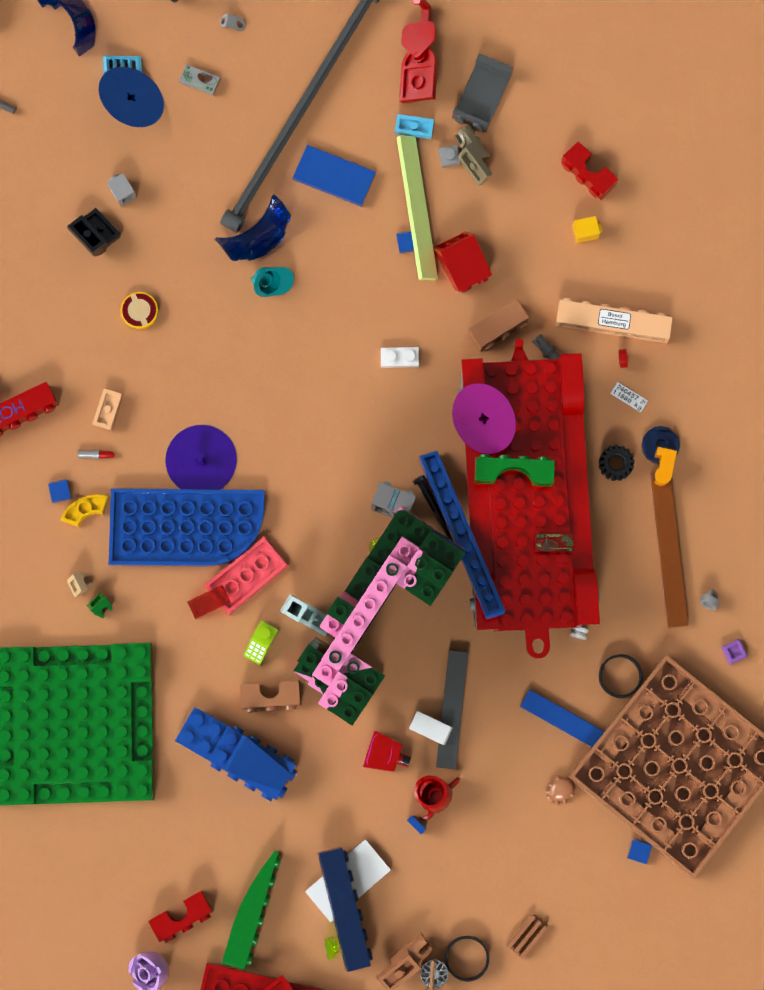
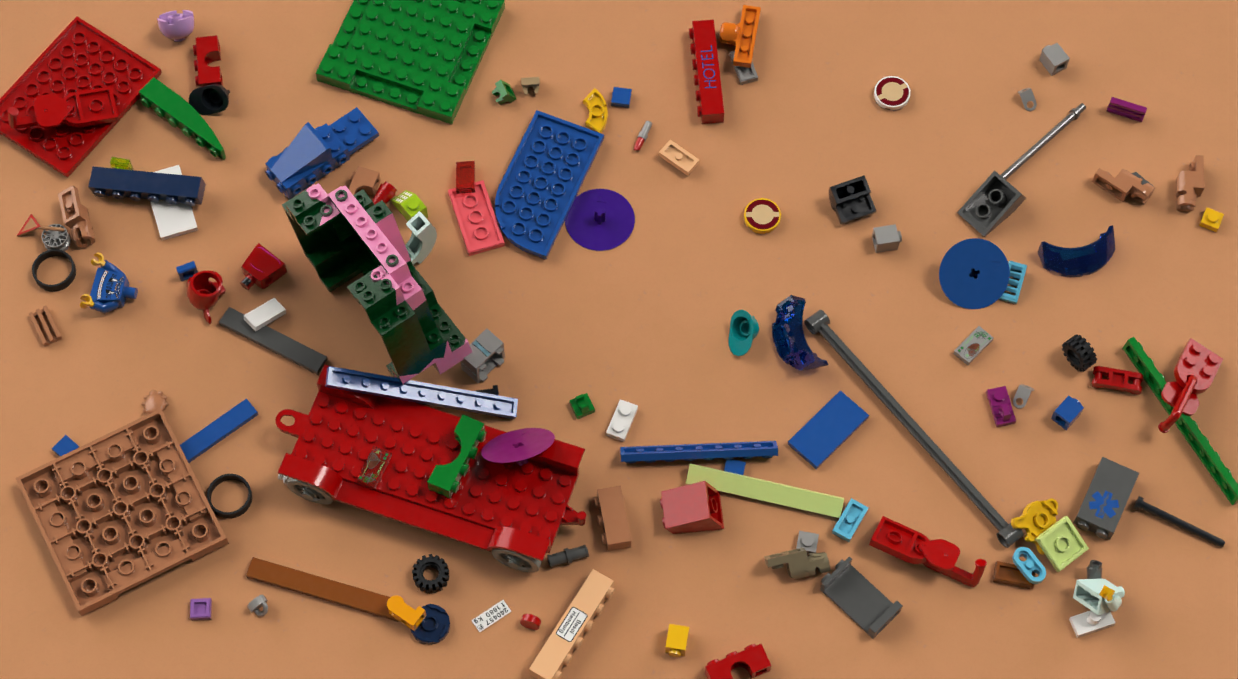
camera: 110 degrees right, 15 degrees down
none -> blue torso [80,252,138,313]
none -> black piece [189,84,230,115]
none -> red cone [372,181,397,205]
none -> green tile [569,393,595,420]
none -> blue plate [620,441,778,464]
none -> dark grey slope [957,170,1026,237]
none -> magenta hinge [986,386,1016,427]

